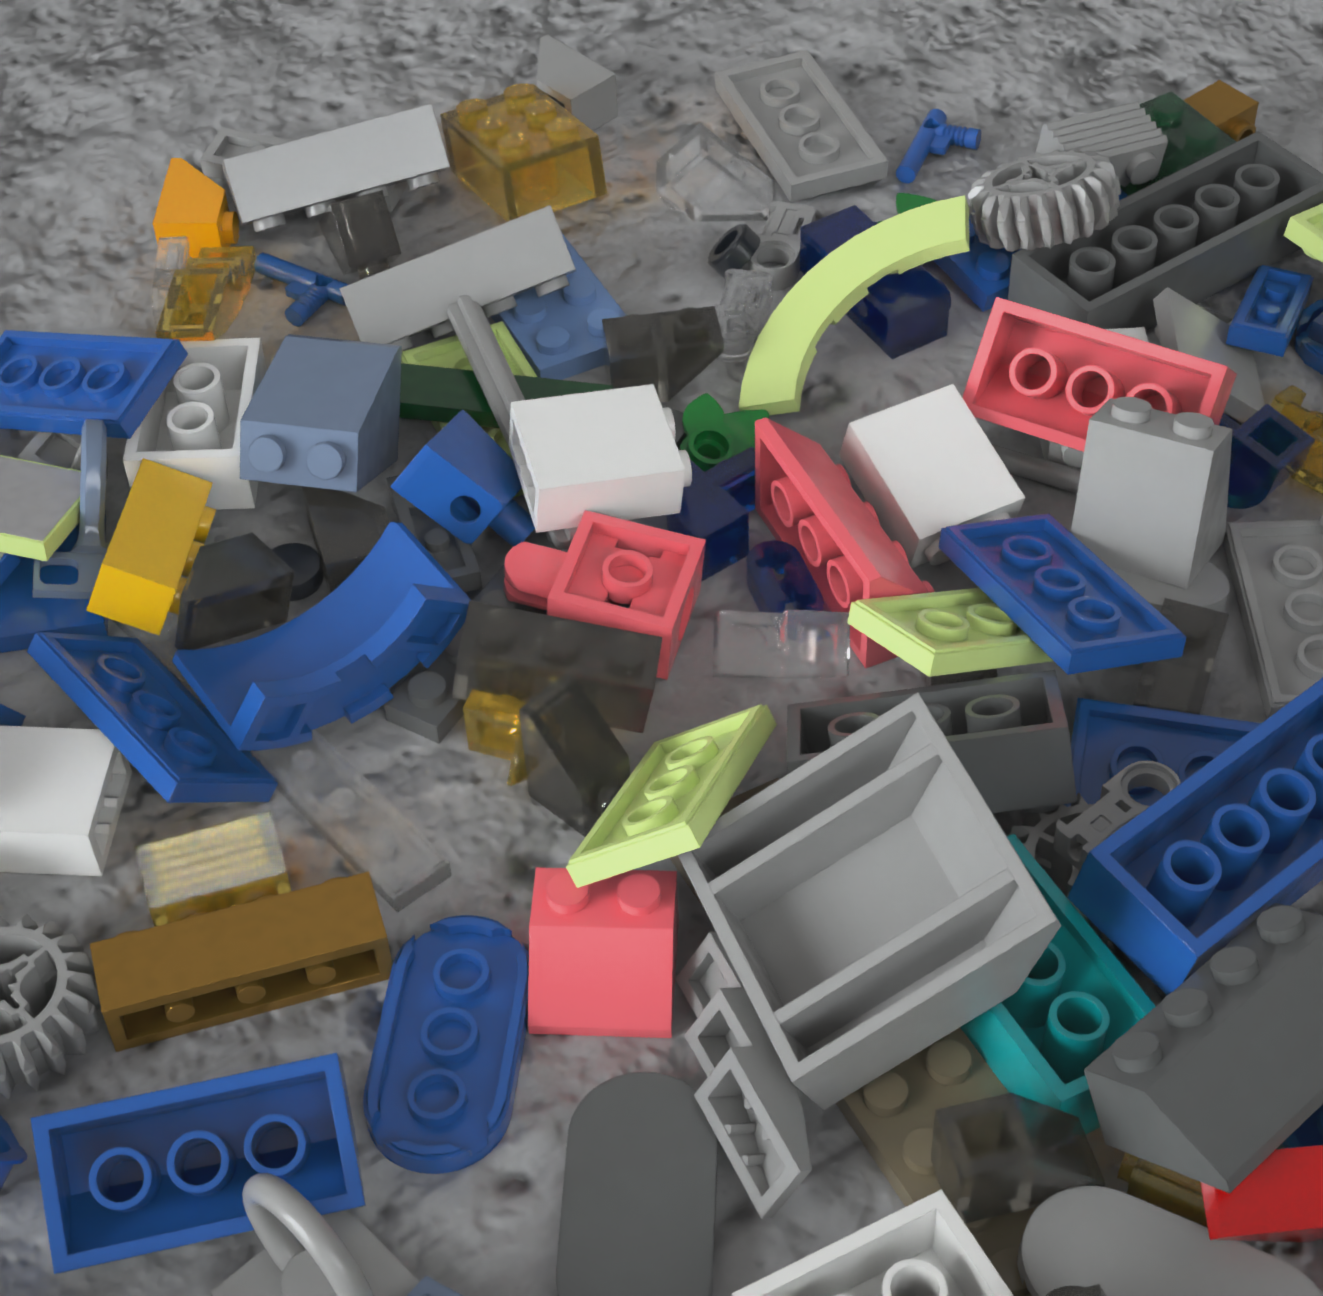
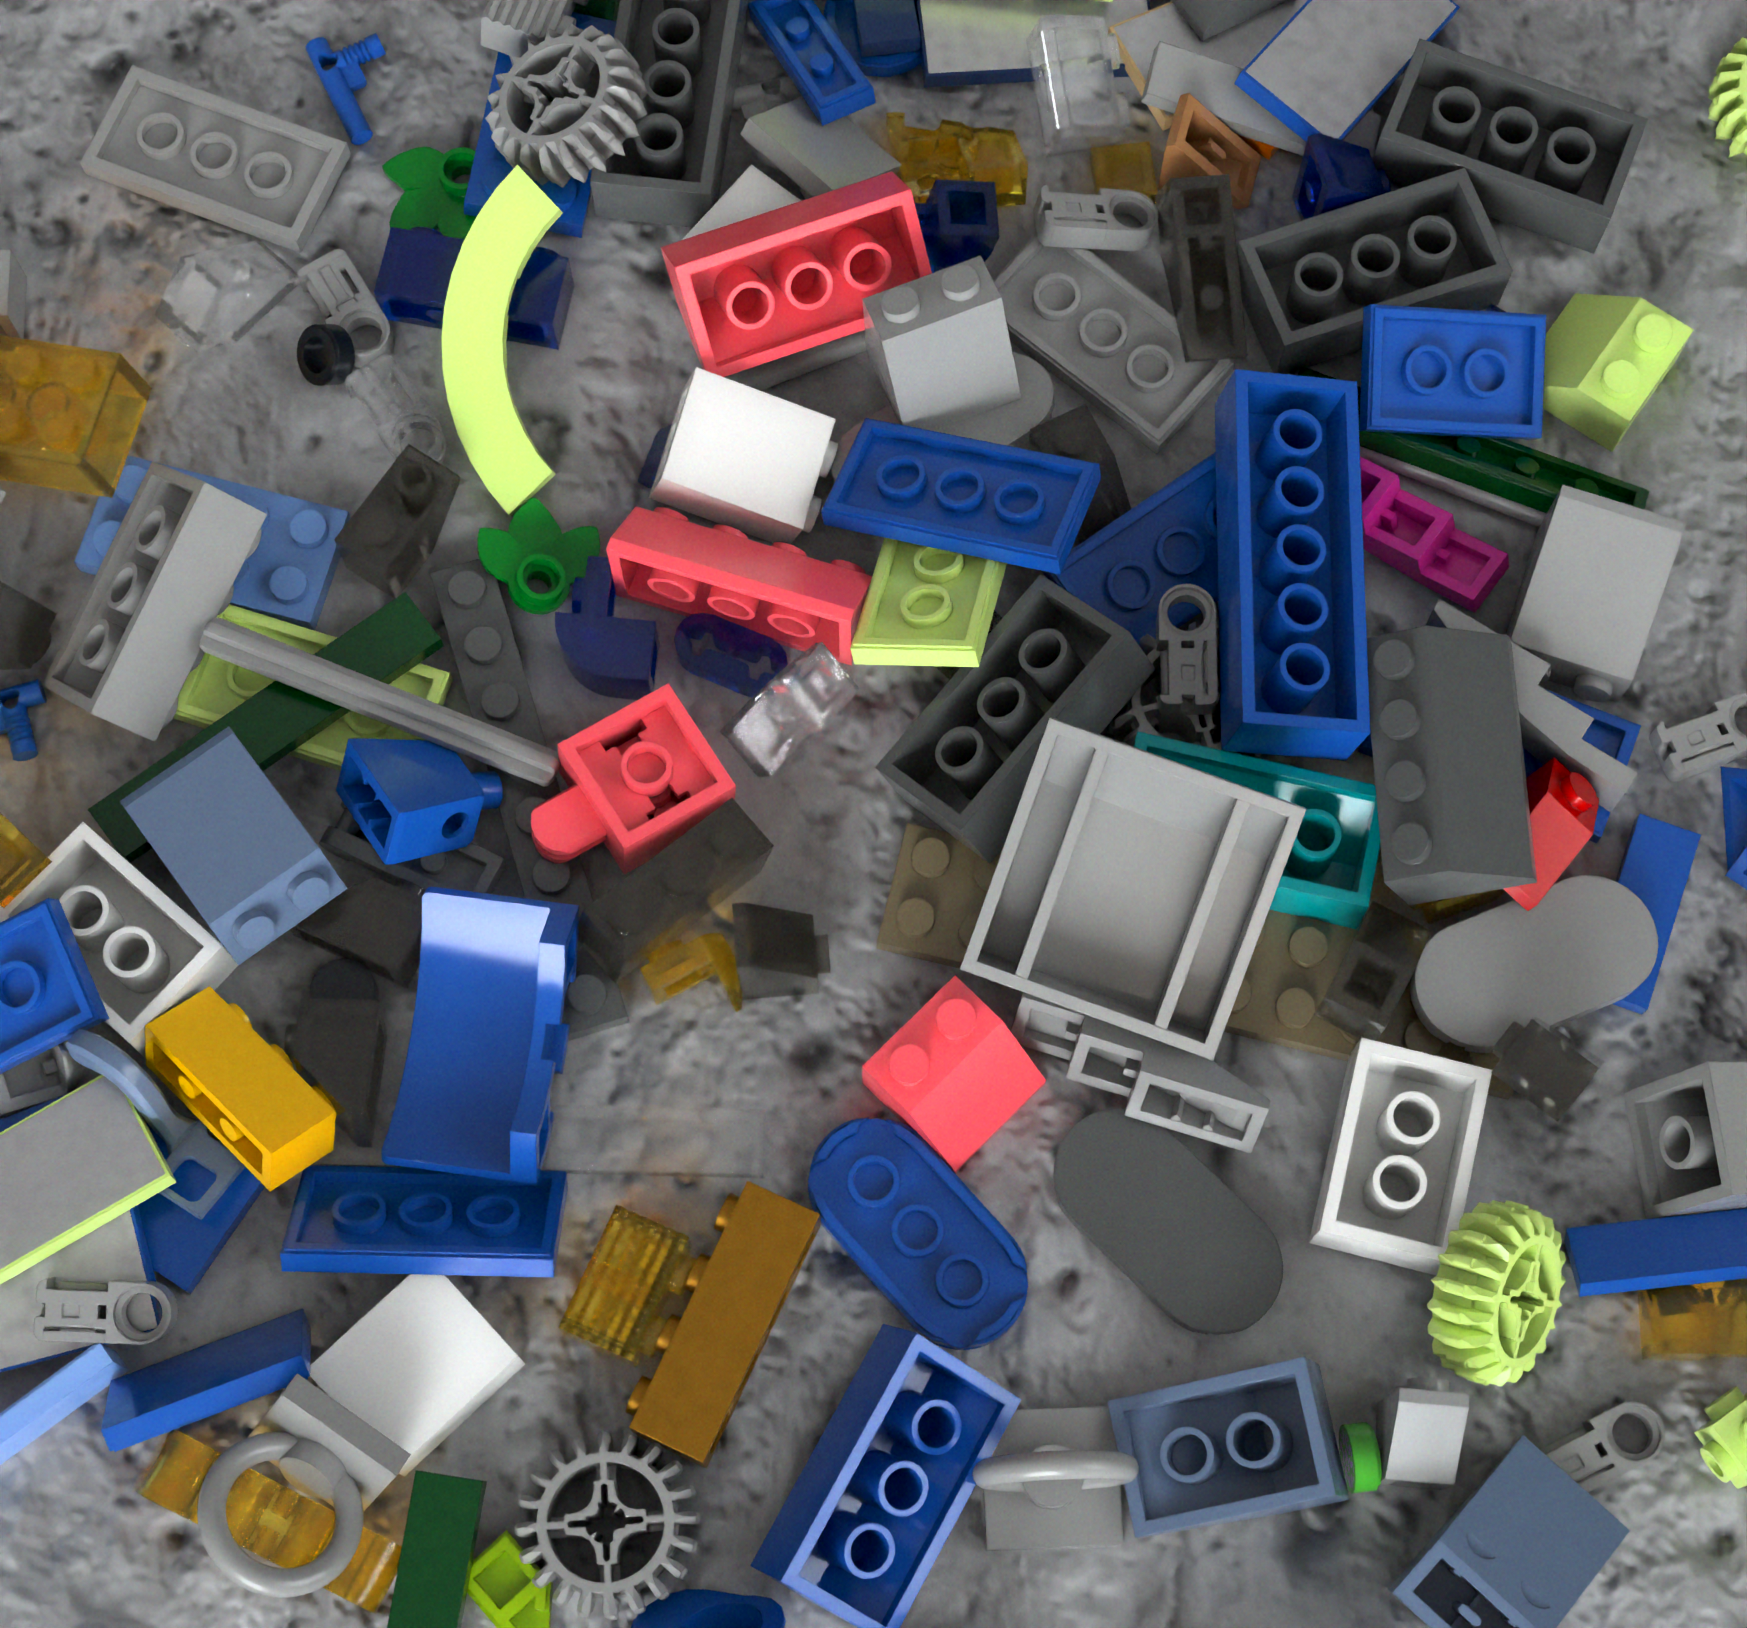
camera: 50 degrees left, 25 degrees up
white brick [509,384,692,533] -> none
yellowish green tile [566,704,777,888] -> none

